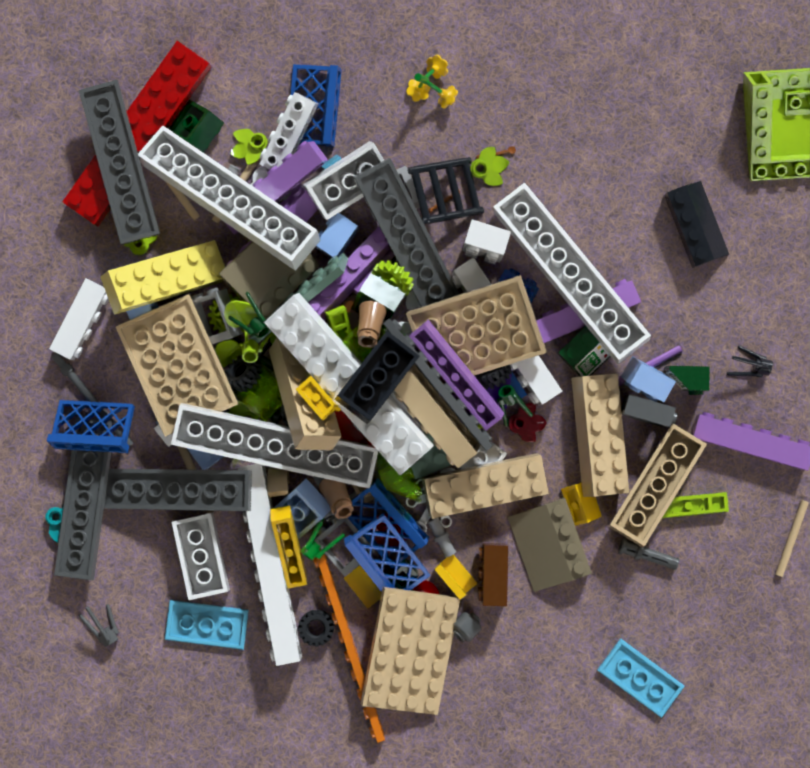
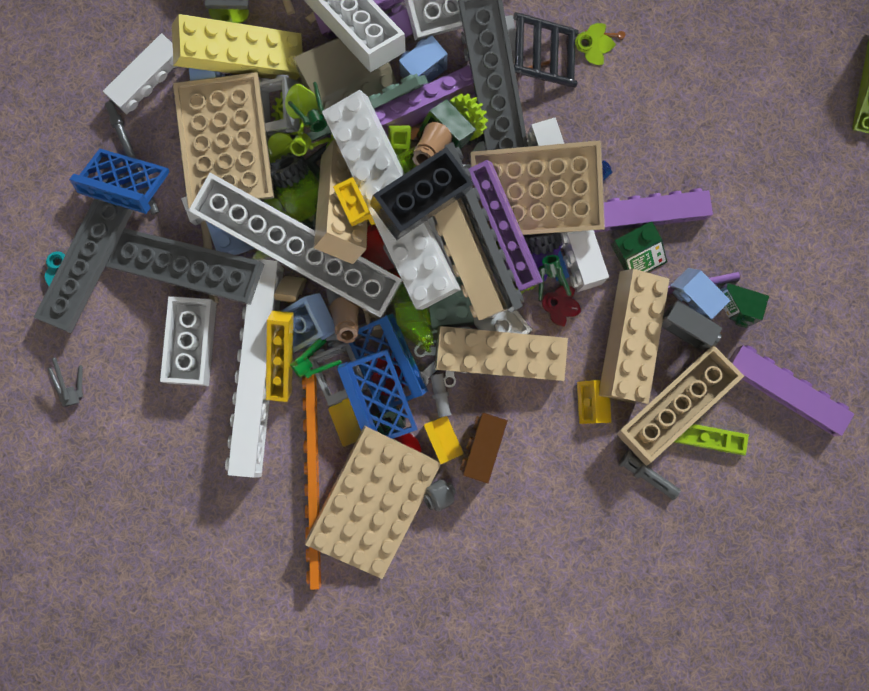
camera: 15 degrees right, 5 degrees down
medium azure tile [165,600,249,650] -> none
black tyre [298,609,334,647] -> none
white brick [462,220,511,264] -> none
white brick [493,183,651,364] -> none
dark tan slope [508,497,592,592] -> none
medium azure tile [597,638,685,718] -> none
black slope [664,181,729,268] -> none
black plant [726,346,773,378] -> none
tan bar [775,500,809,577] -> none

